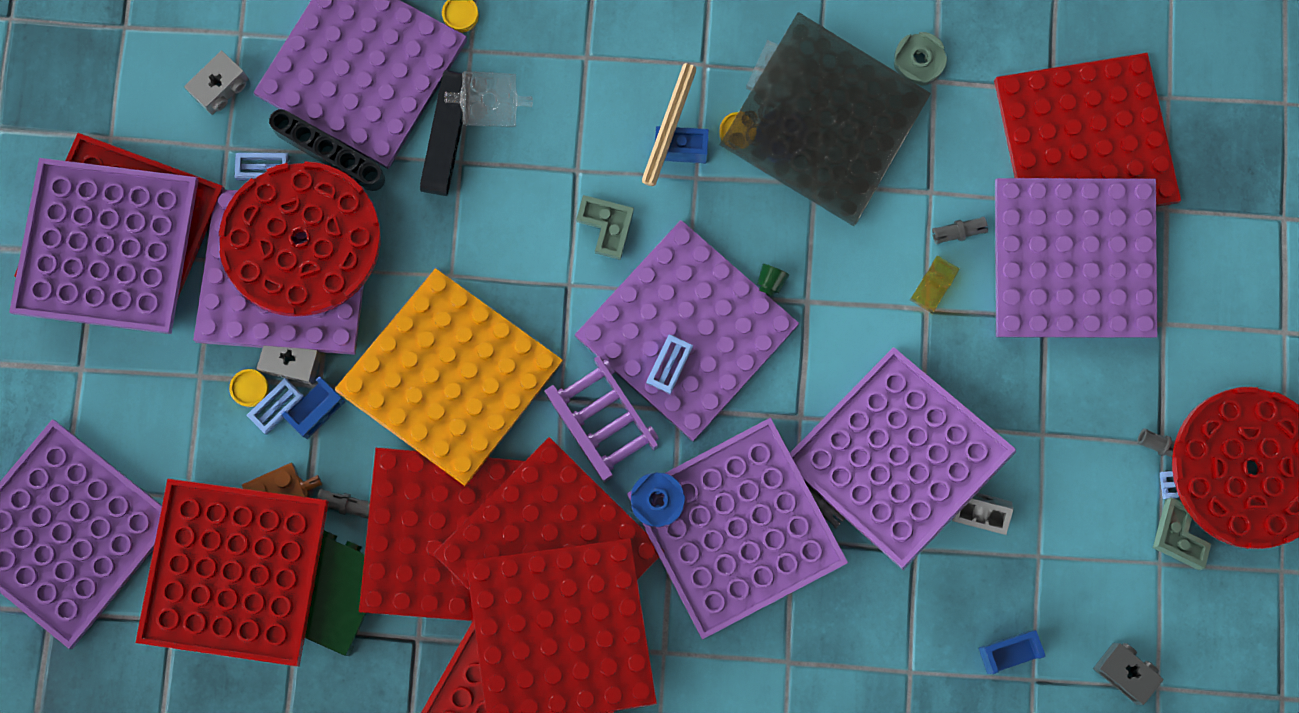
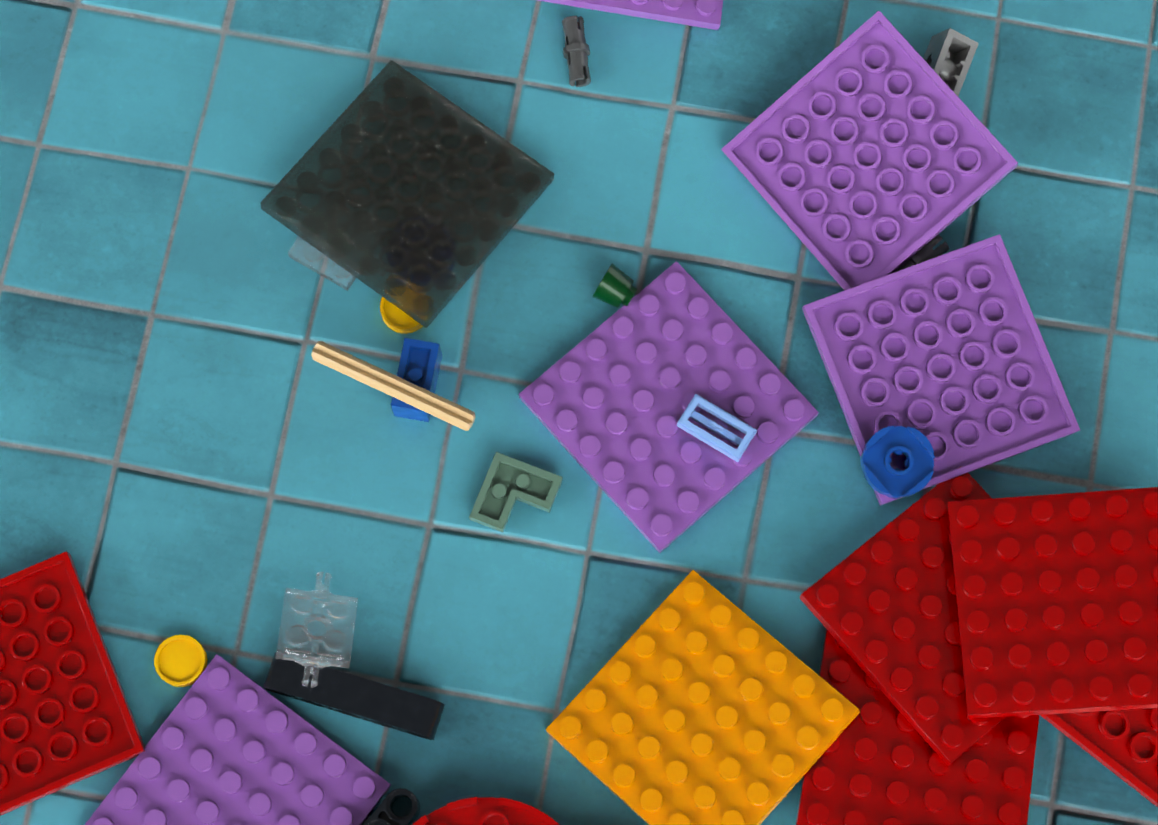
camera: 80 degrees left, 5 degrees down
medium lavender fence [544,356,659,483] -> none
sand green plate [894,32,947,86] -> none
clear yellow slope [910,256,959,313] -> none
blue panel [978,630,1046,674] -> none

